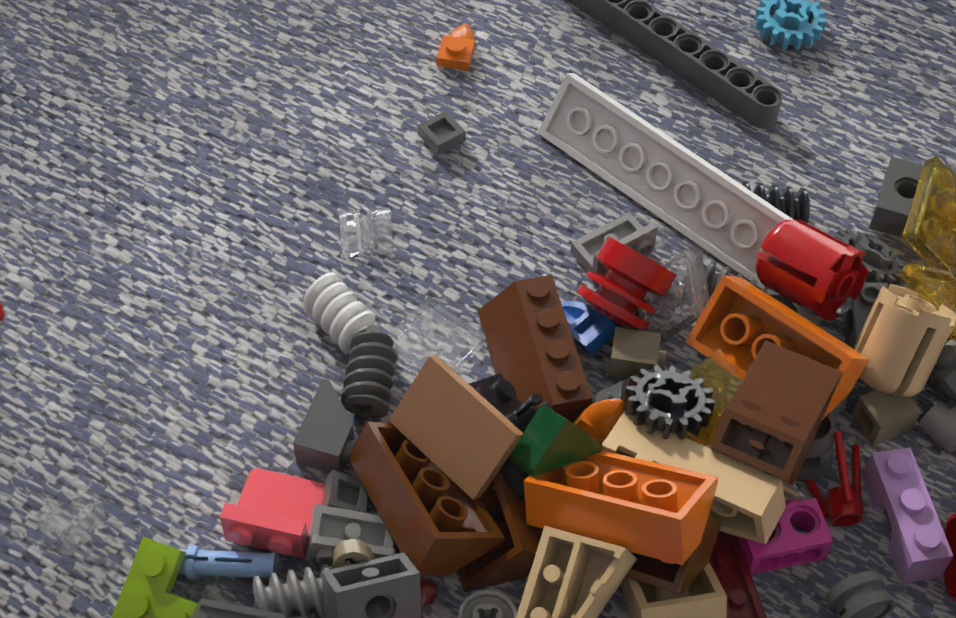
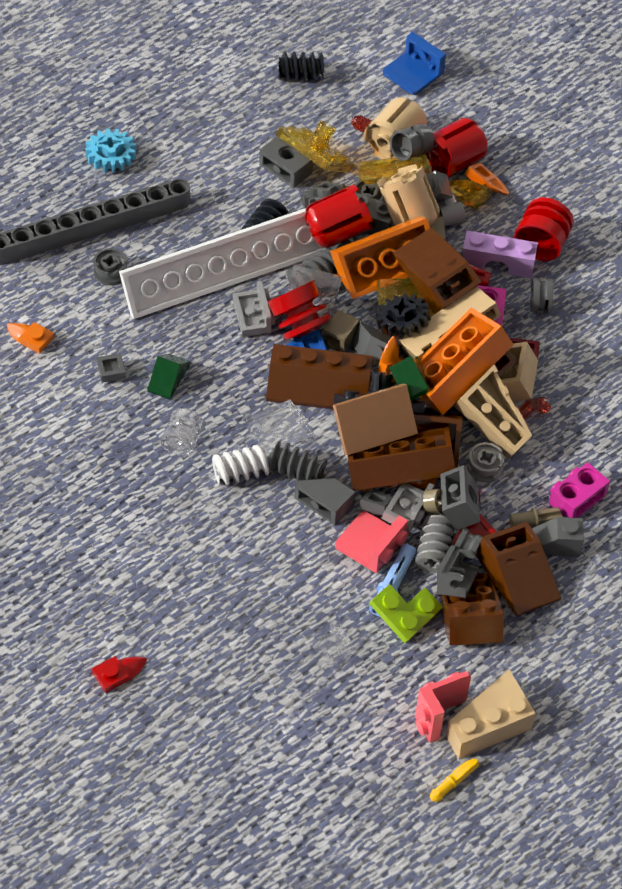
camera: 70 degrees left, 0 degrees up
none -> dark grey wheel [93,248,127,286]
none -> dark green slope [147,354,191,400]

